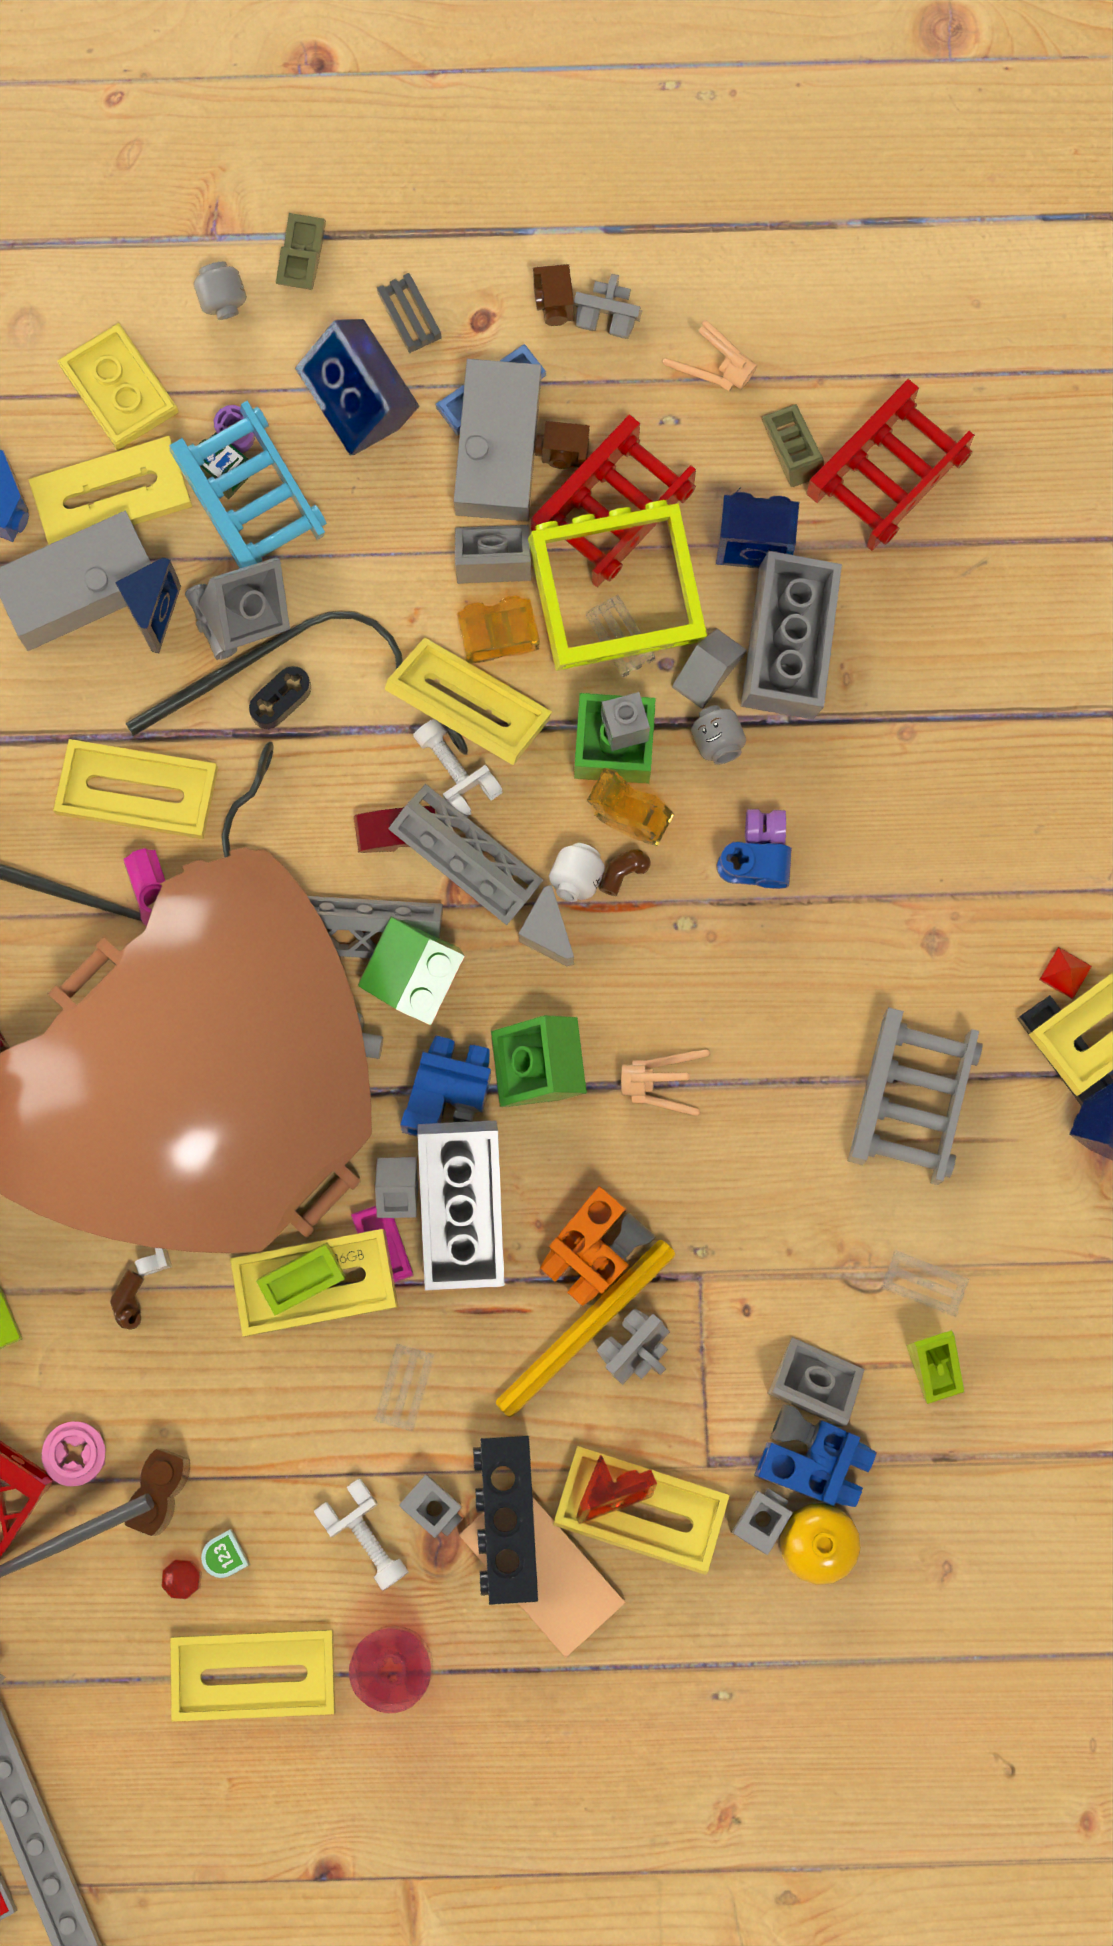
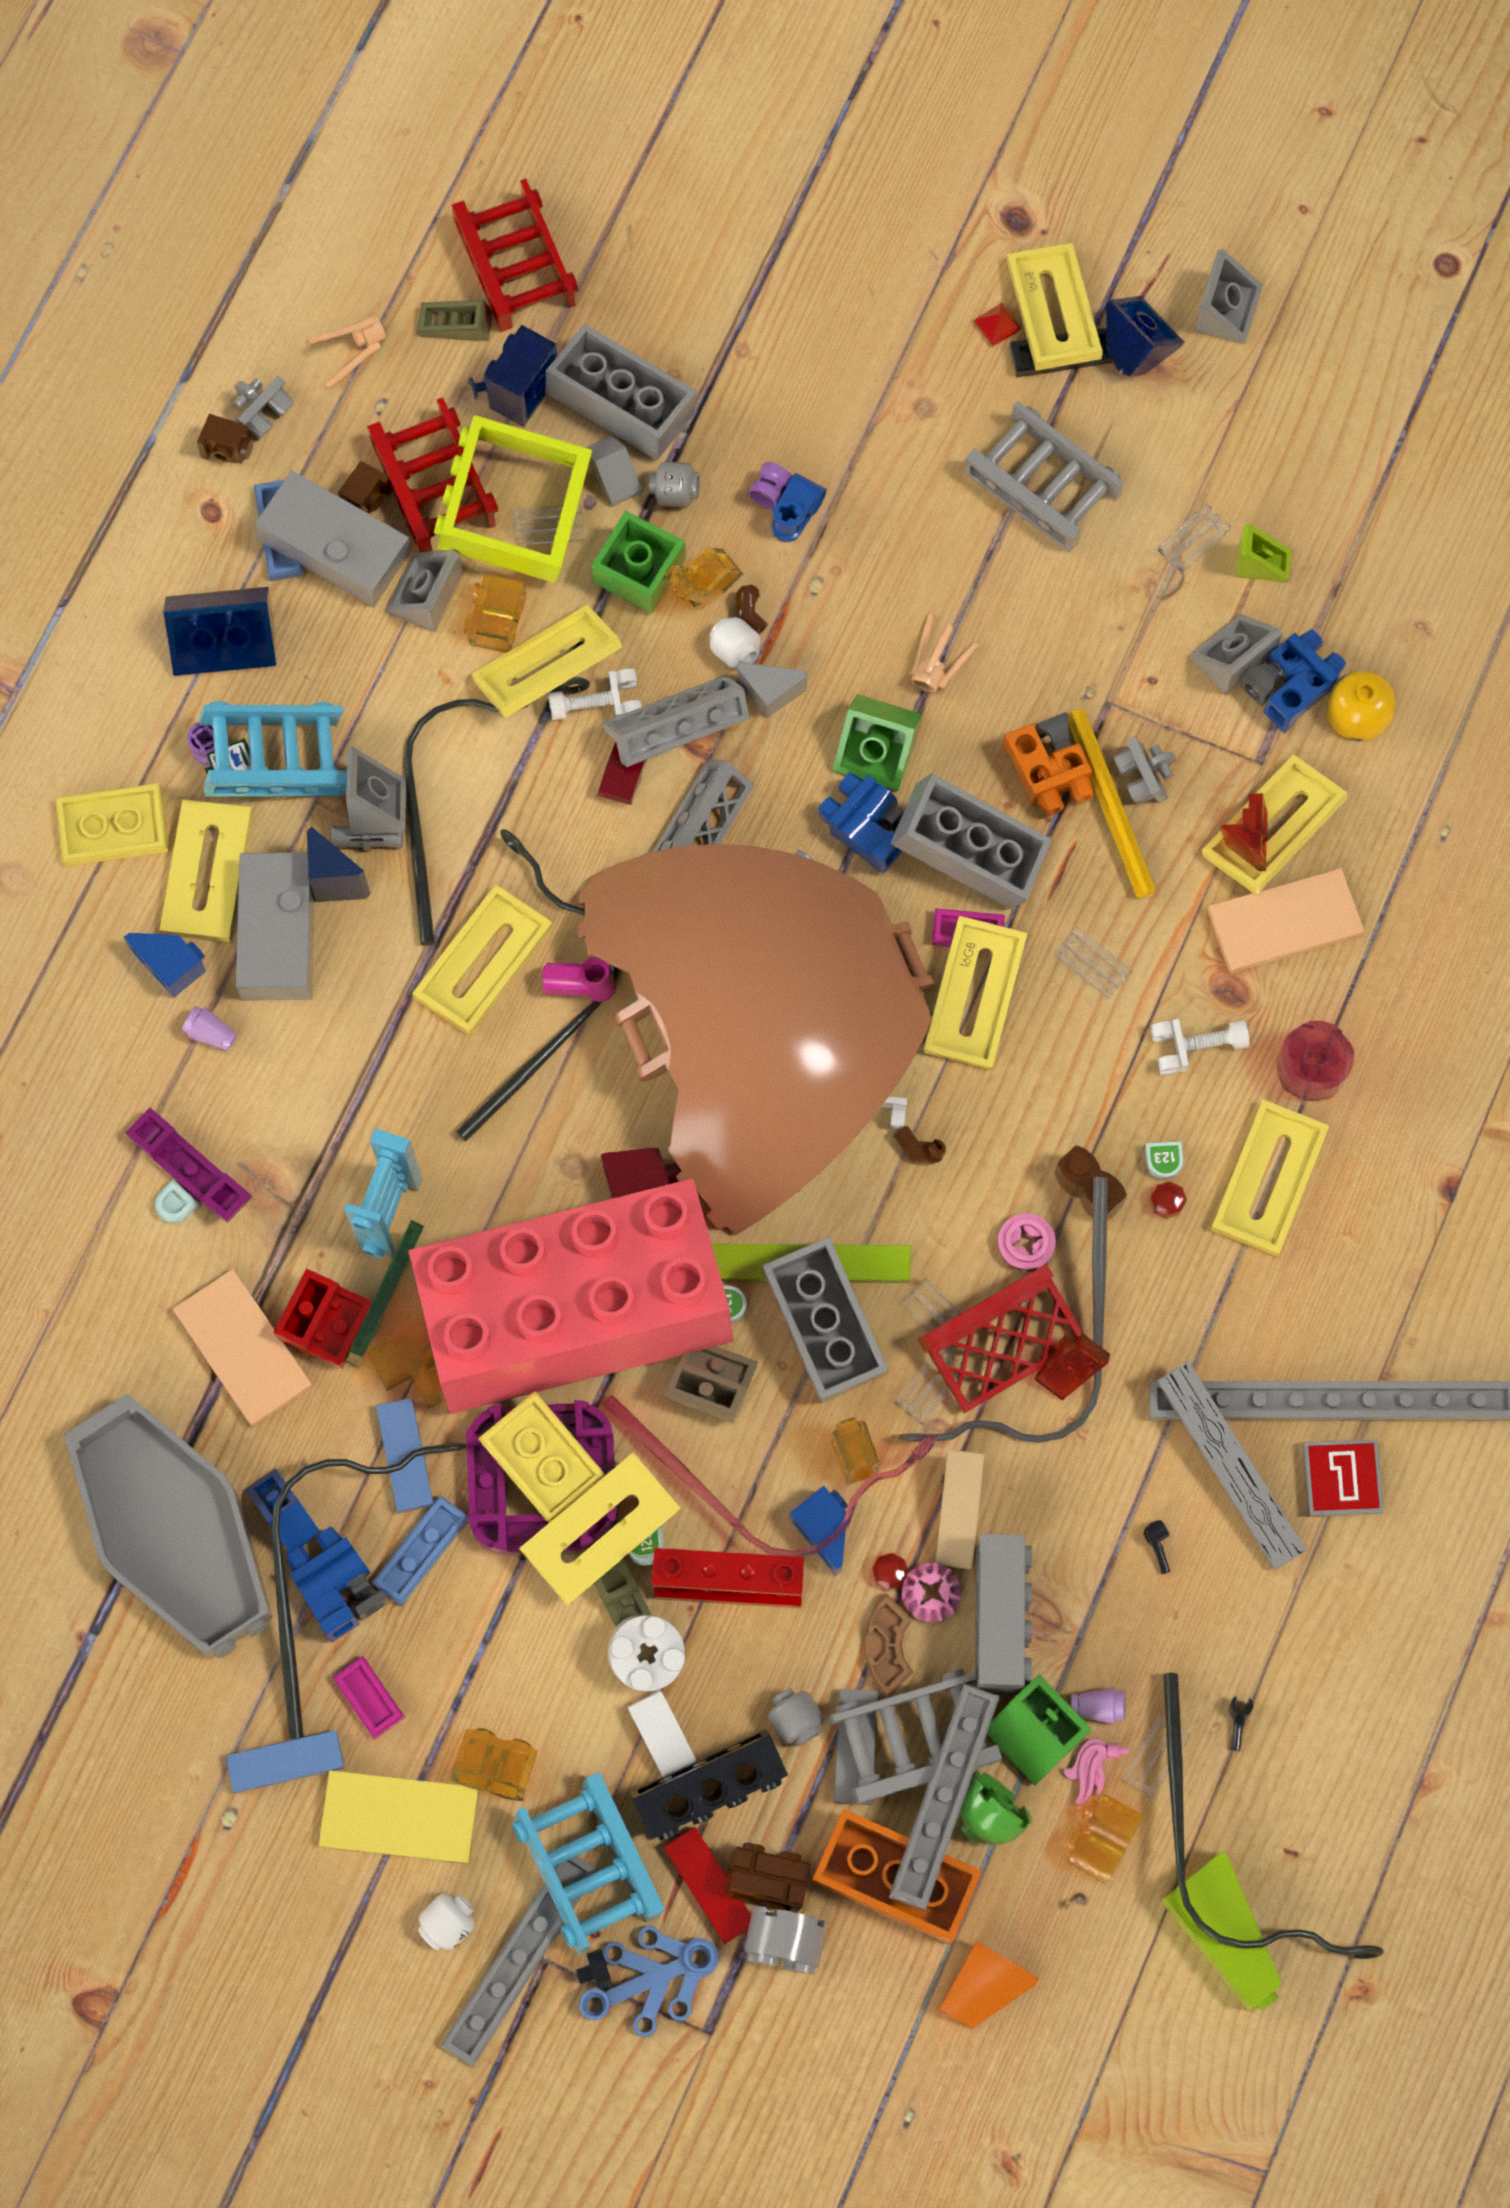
camera: 65 degrees left, 5 degrees down
light grey head [194,261,247,320] -> none
black beam [249,666,311,729] -> none
lime tile [256,1242,346,1316] -> none
olive slope [276,213,326,290] -> none
bright green slope [358,916,465,1025] -> none
light grey brick [375,1157,418,1218] -> none
dark grey tile [377,273,442,353] -> none
light grey brick [399,1475,463,1538] -> none
black brick [473,1436,538,1605] -> none
light grey brick [601,692,650,751] -> none
light grey brick [731,1488,792,1555] -> none

